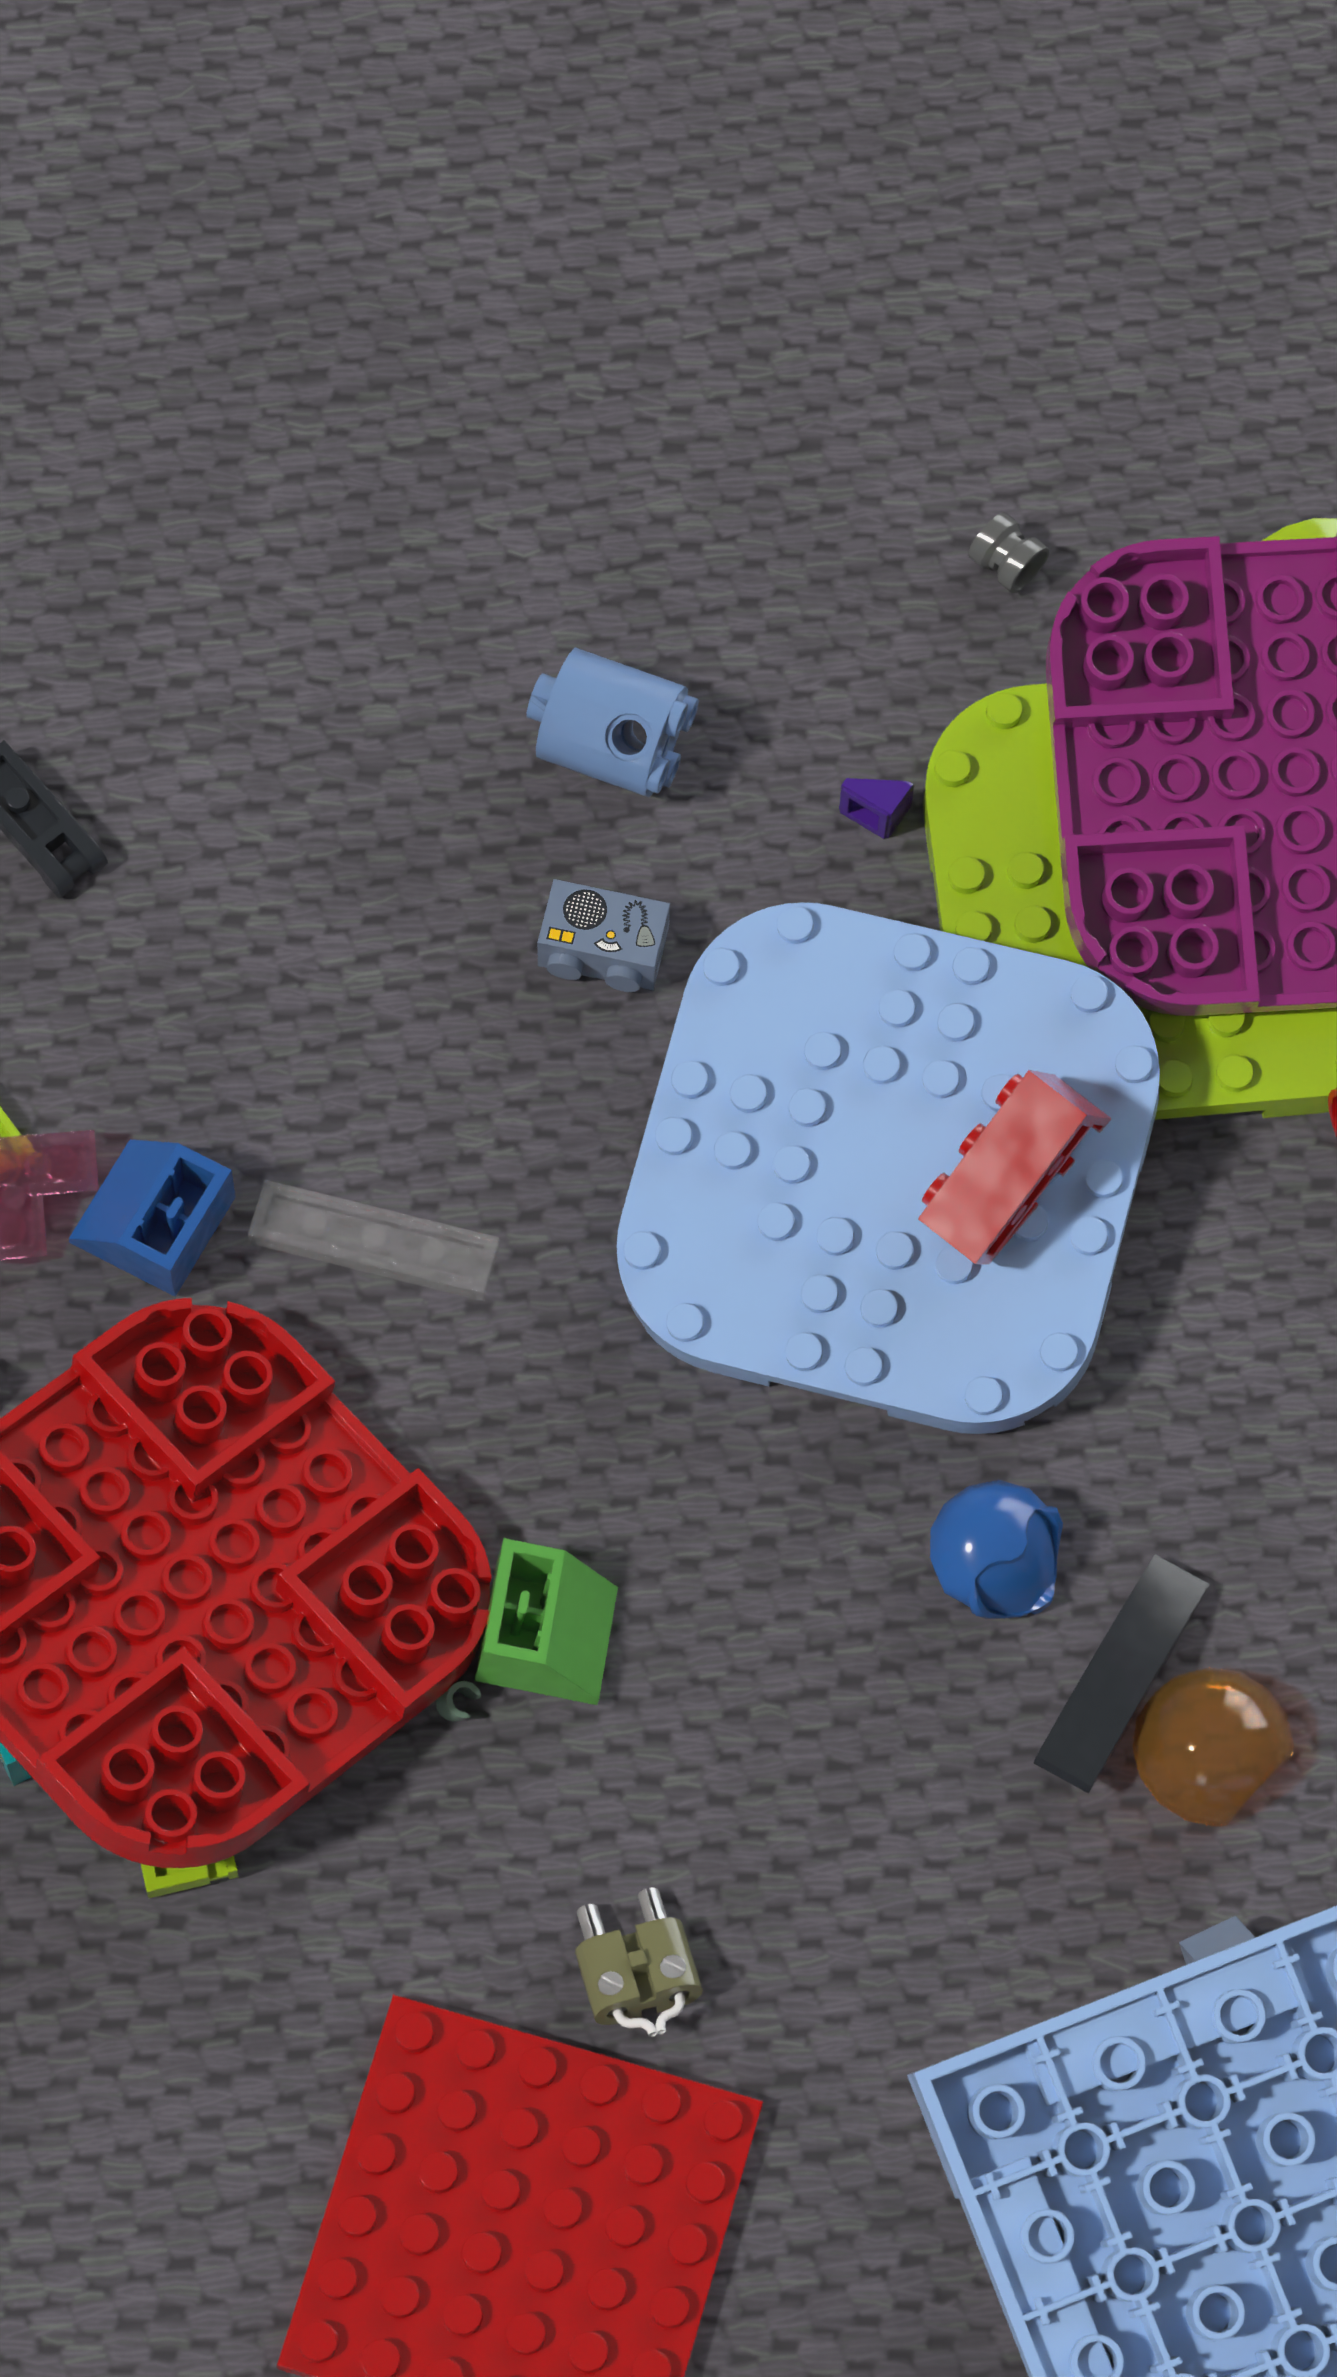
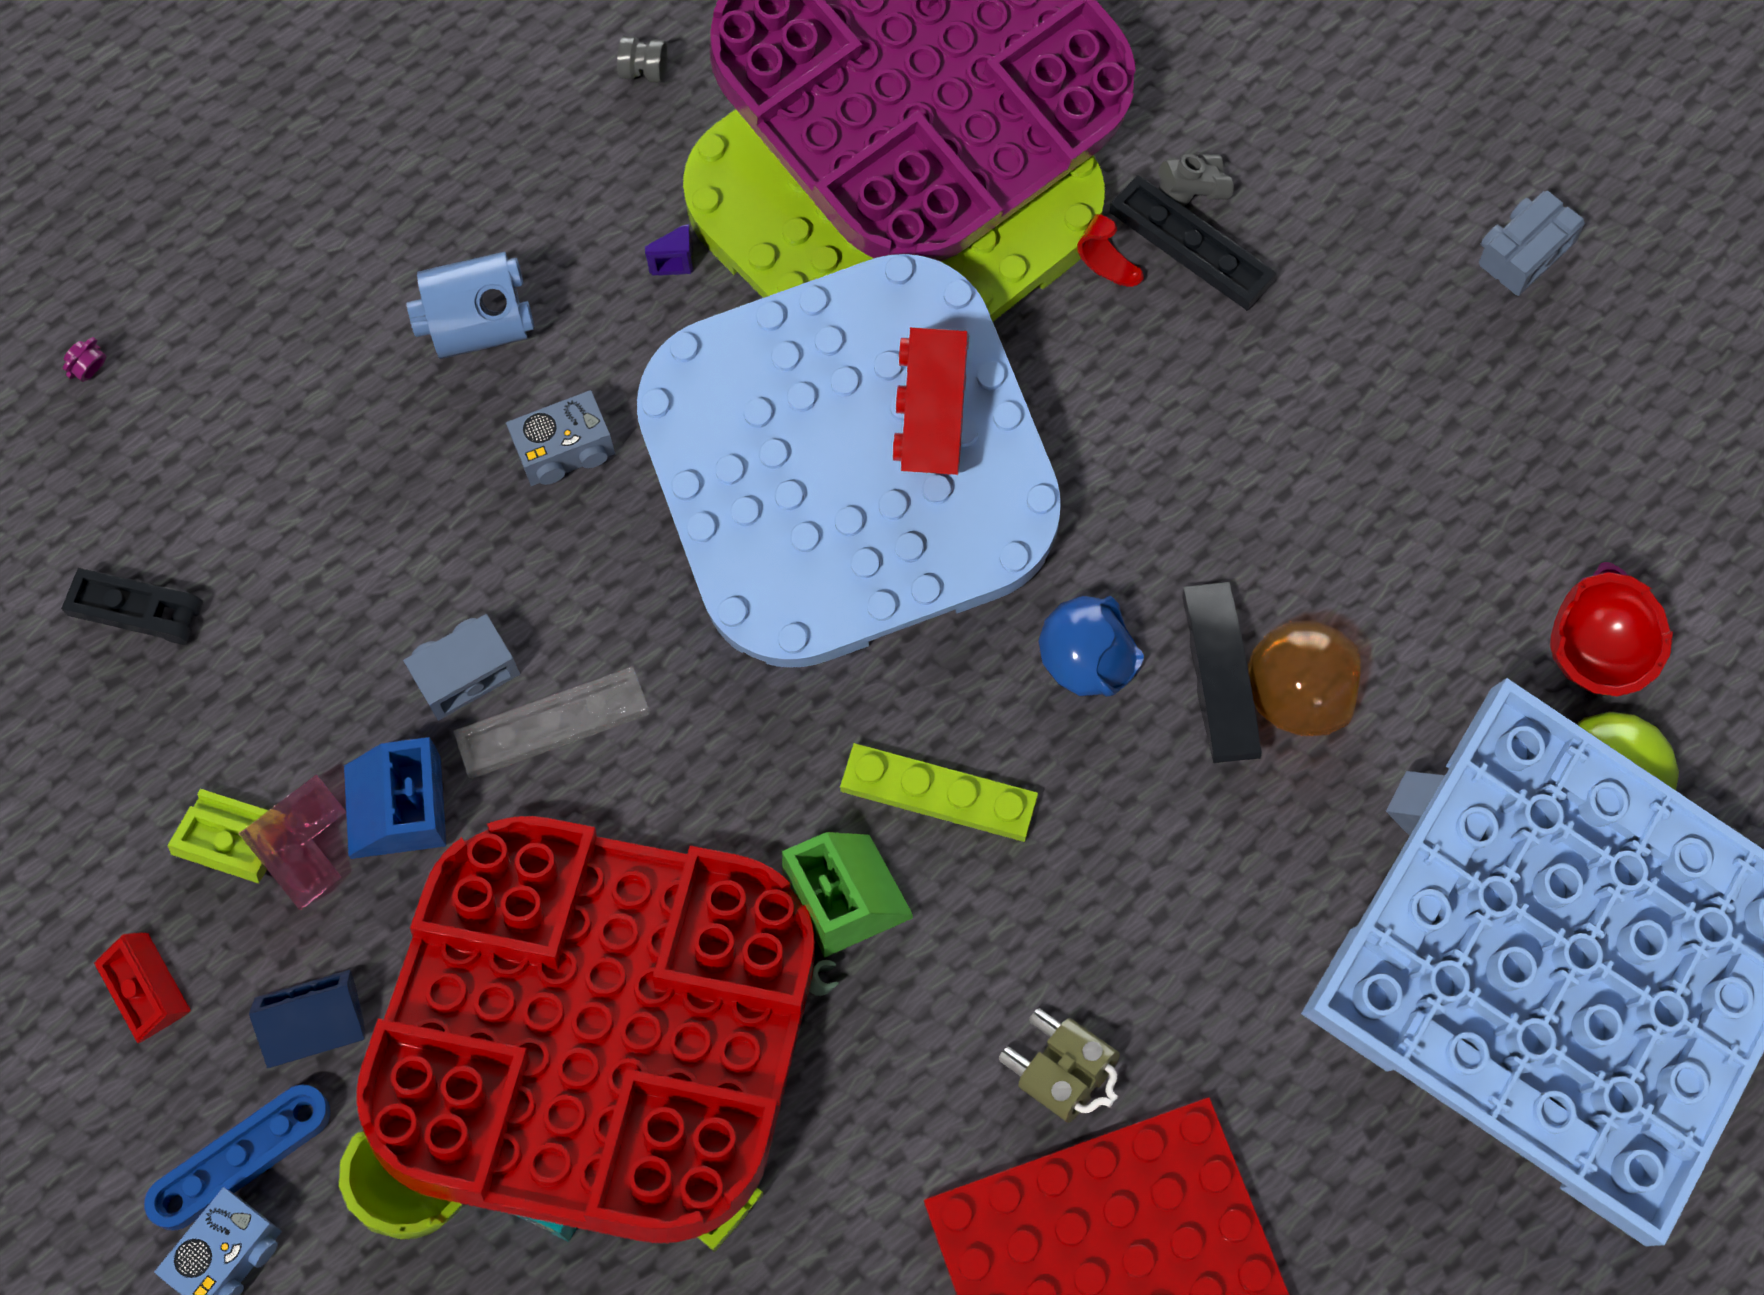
camera: 30 degrees left, 0 degrees up
none -> magenta plate [63,337,106,382]
none -> sand blue brick [403,614,520,721]
none -> lime plate [840,743,1038,842]

